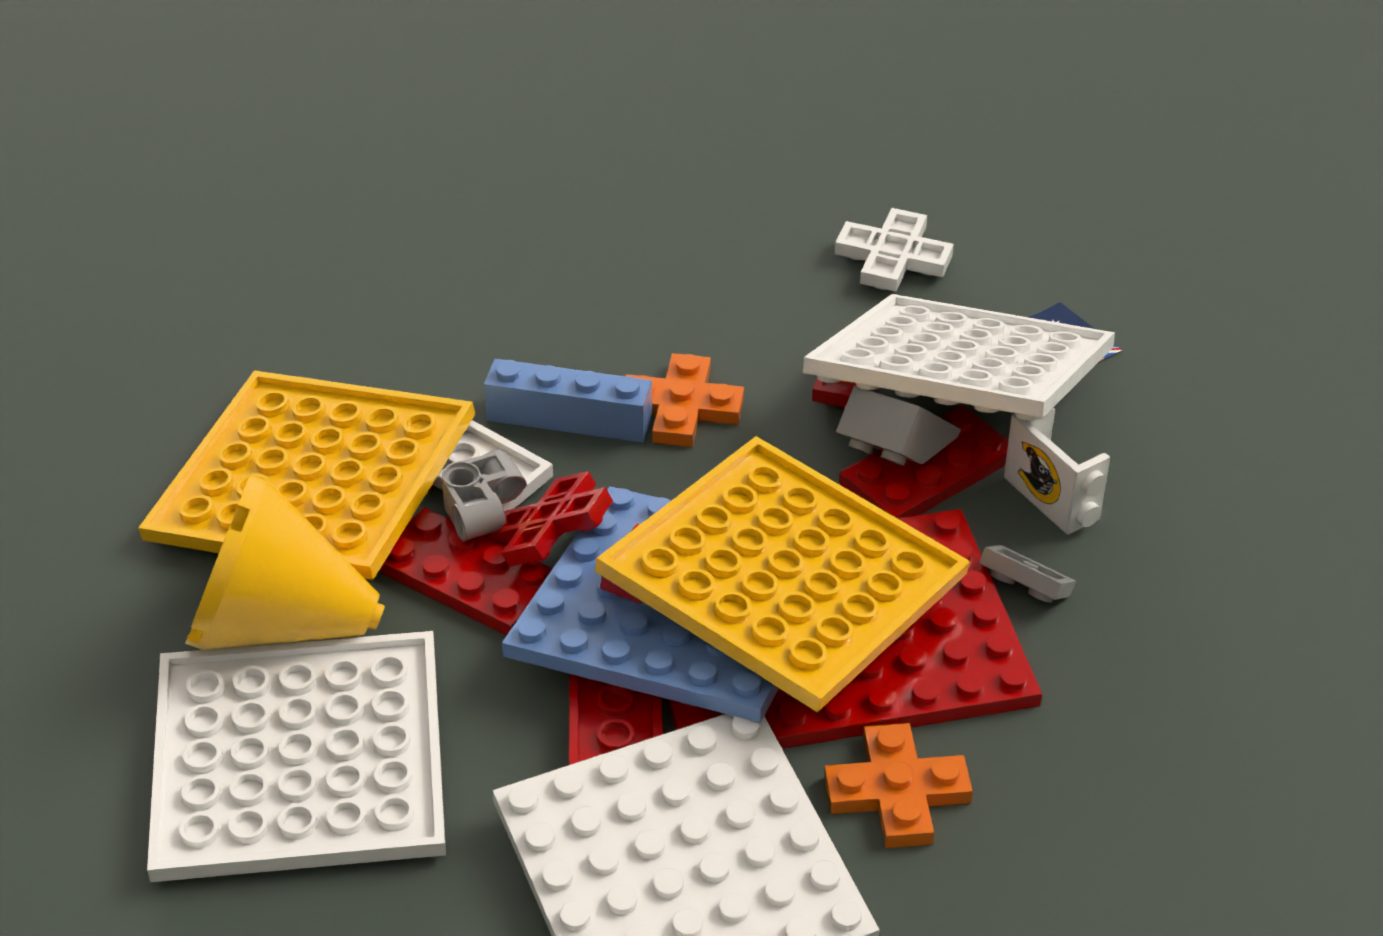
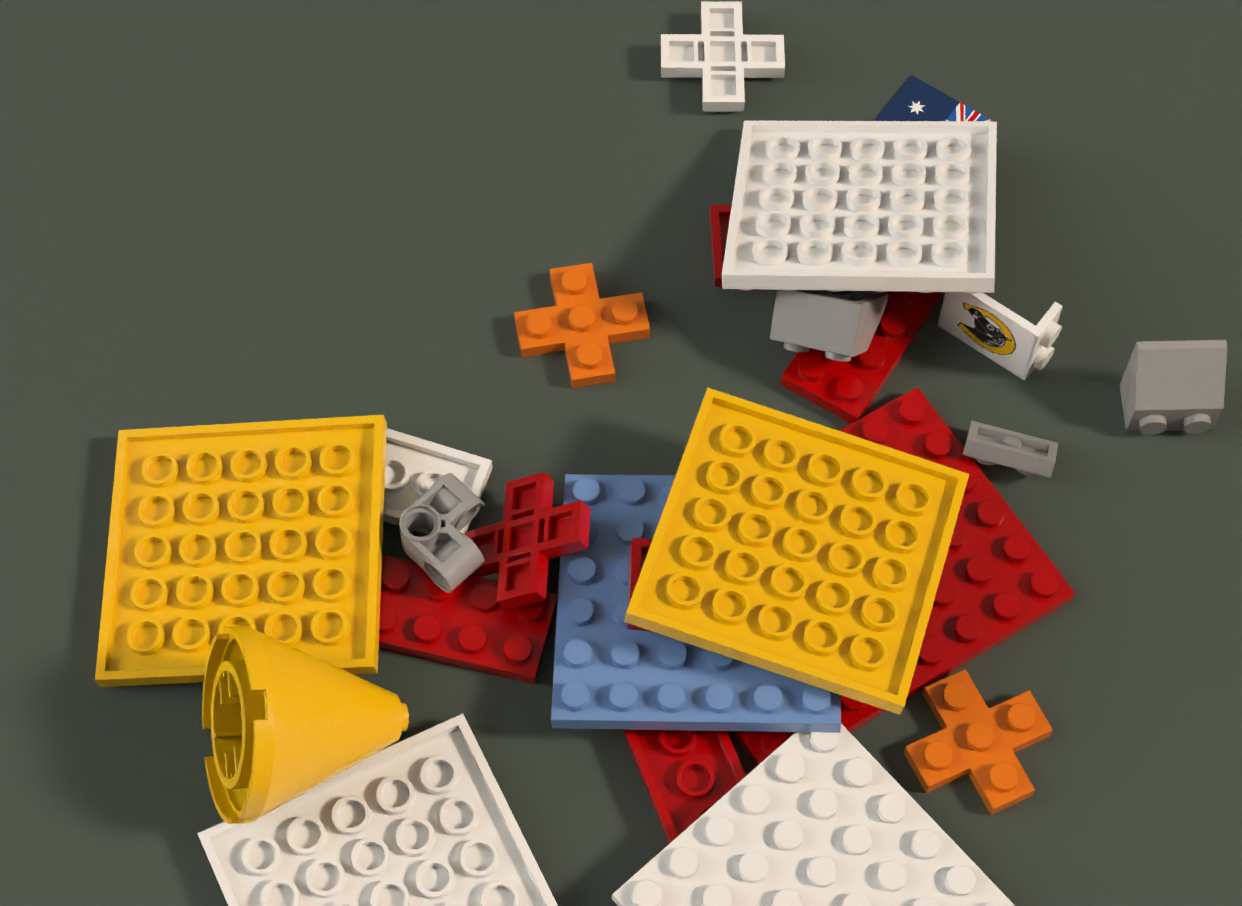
camera: 20 degrees left, 20 degrees up
medium blue brick [484,358,652,443] -> none
none -> light grey slope [1119,340,1227,435]

